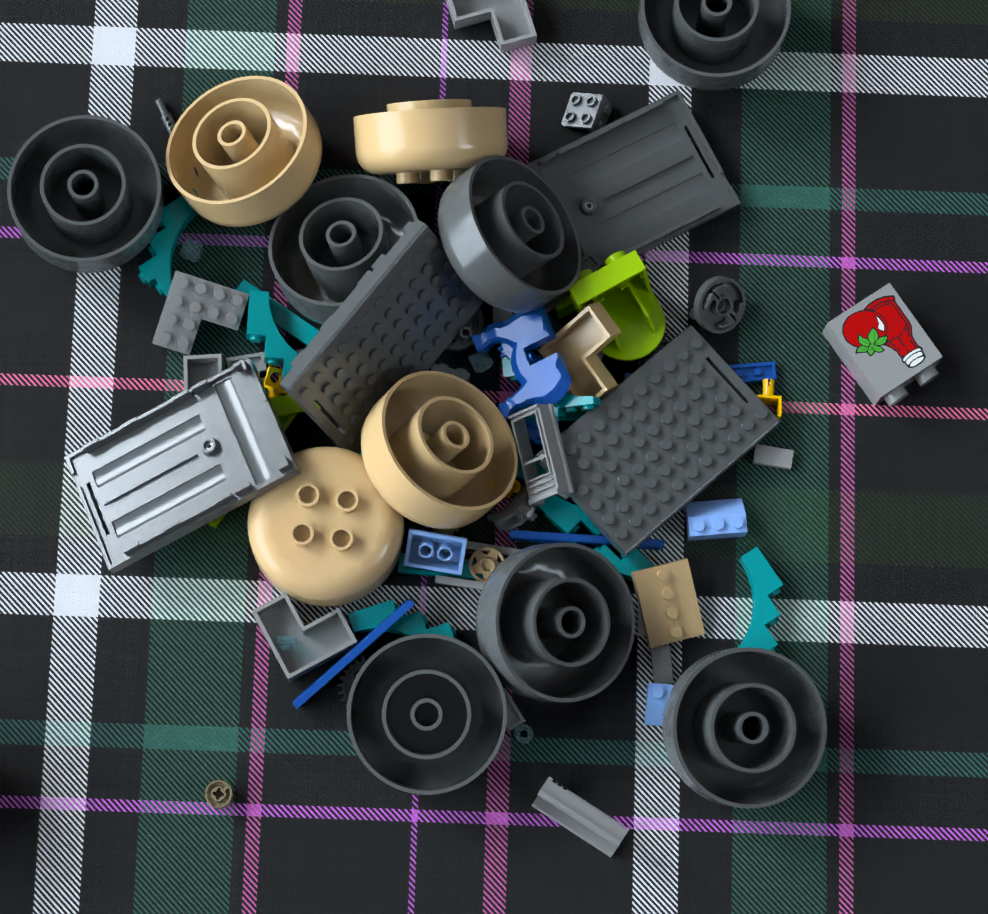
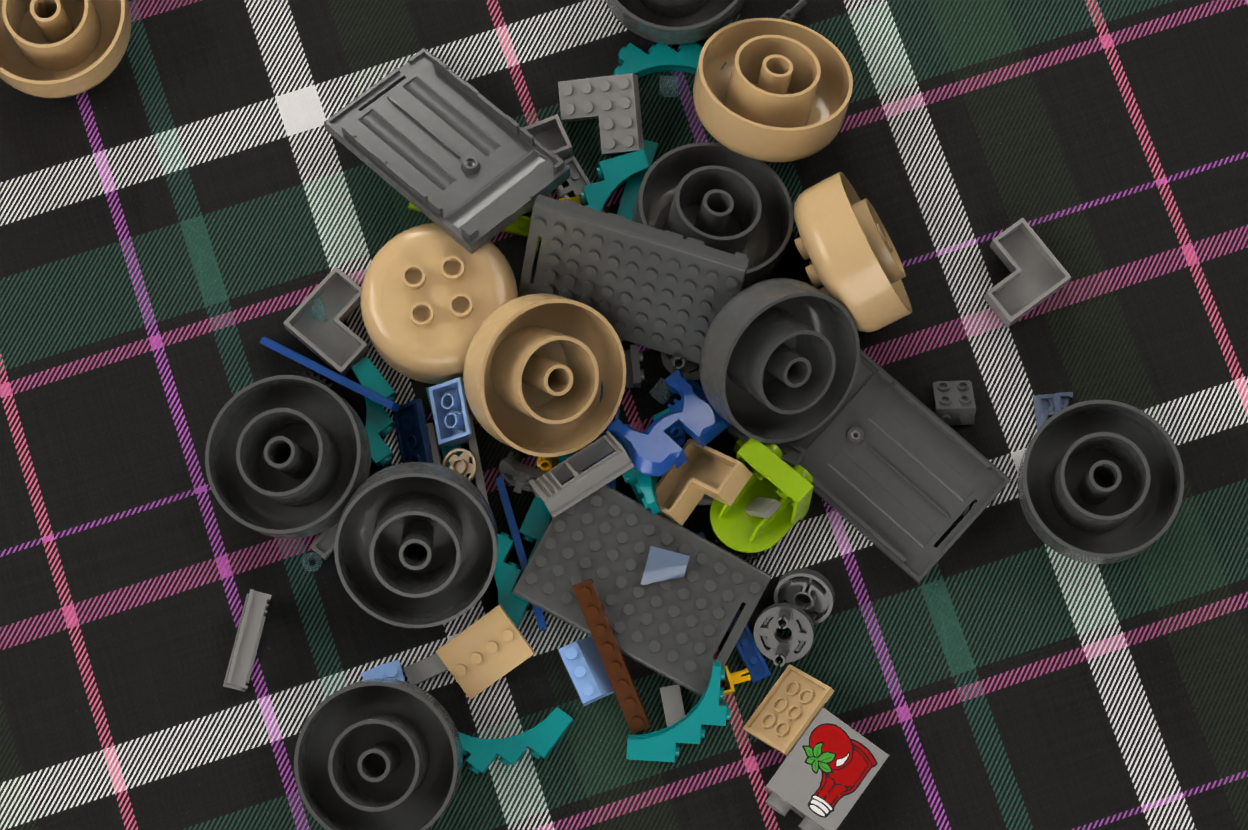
camera: 75 degrees right, 0 degrees up
dark tan wheel [205,780,233,809] -> none
none -> dark blue plate [392,399,434,463]
none -> reddish brown plate [573,579,651,734]
none -> teal arch [626,661,731,762]
none -> sand blue slope [640,546,690,585]
none -> tan plate [743,664,834,756]
none -> light grey tile [744,496,781,519]
none -> dark grey piece [754,603,814,667]
none -> sand blue slope [1033,392,1073,431]

